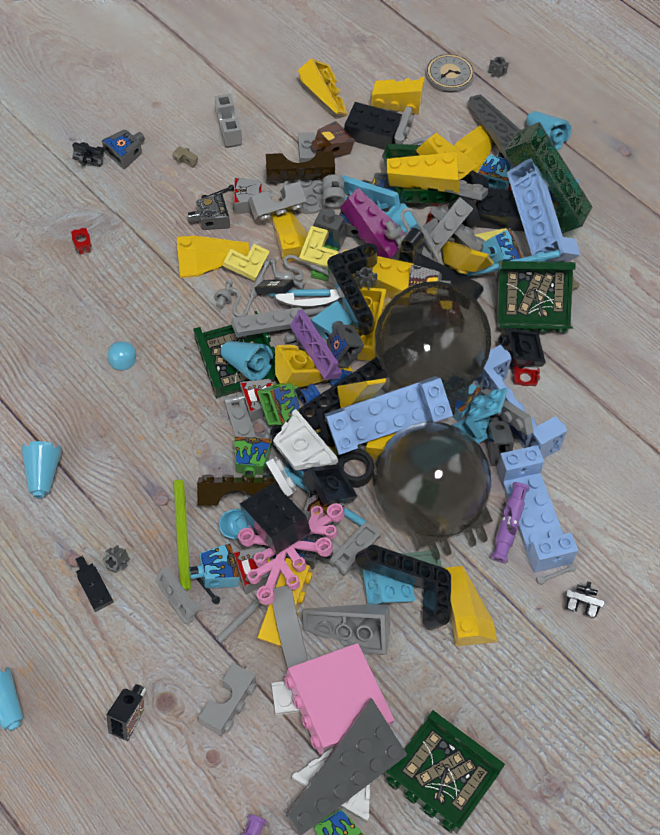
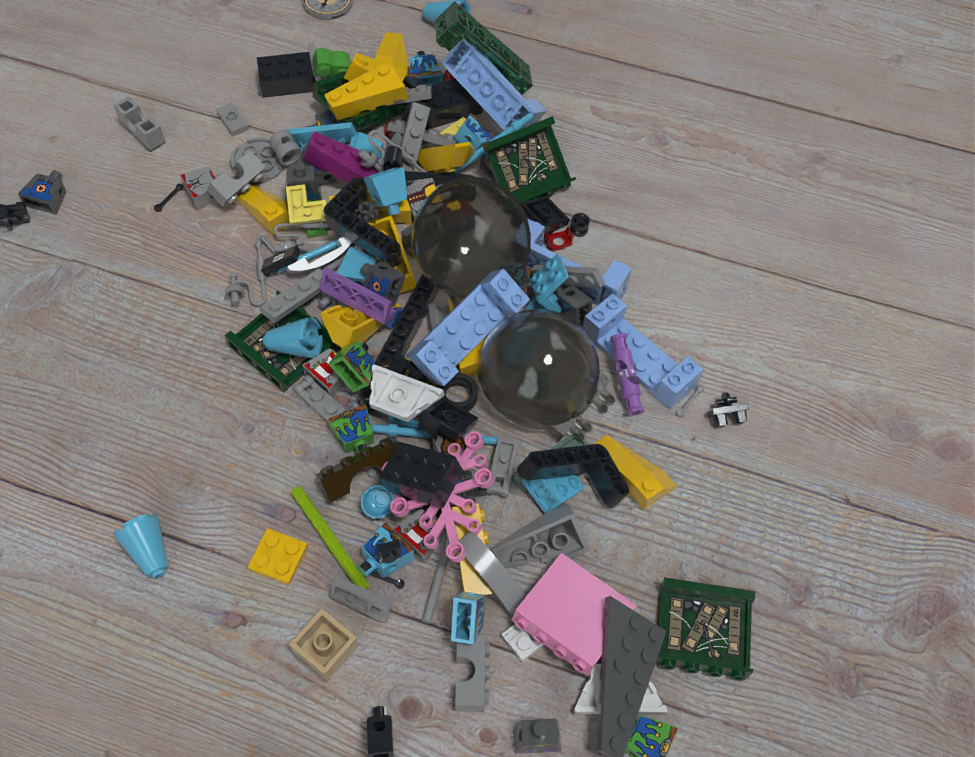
camera: 30 degrees left, 0 degrees up
red piece [71,228,92,254] -> none
black hinge [75,555,114,612] -> none
dark grey gear [103,545,130,573] -> none
medium azure hair [108,341,136,370] -> none
dark tan piece [172,146,198,167] -> none
yellow wedge [177,235,249,278] -> none
dark grey torso [188,192,230,230] -> none
light yellow plate [222,244,270,281] -> none
dark brown arch [266,151,335,181] -> none
white plate [266,457,296,496] -> none
yellow wedge [297,58,348,116] -> none
blue wheel [299,384,320,405] -> none
reddish brown torso [311,121,355,156] -> none
yellow wedge [337,378,386,408] -> none
yellow wedge [371,77,425,115] -> none
dark grey wing [468,94,547,168] -> none
none -> yellow plate [247,528,308,586]
none -> tan brick [289,608,359,682]
none -> bright green brick [313,48,351,77]
none -> medium azure torso [364,167,407,215]
none -> black plate [376,539,401,563]
none -> medium azure torso [451,592,485,645]
none -> dark grey torso [514,718,562,754]
none -> black wheel [570,213,590,237]

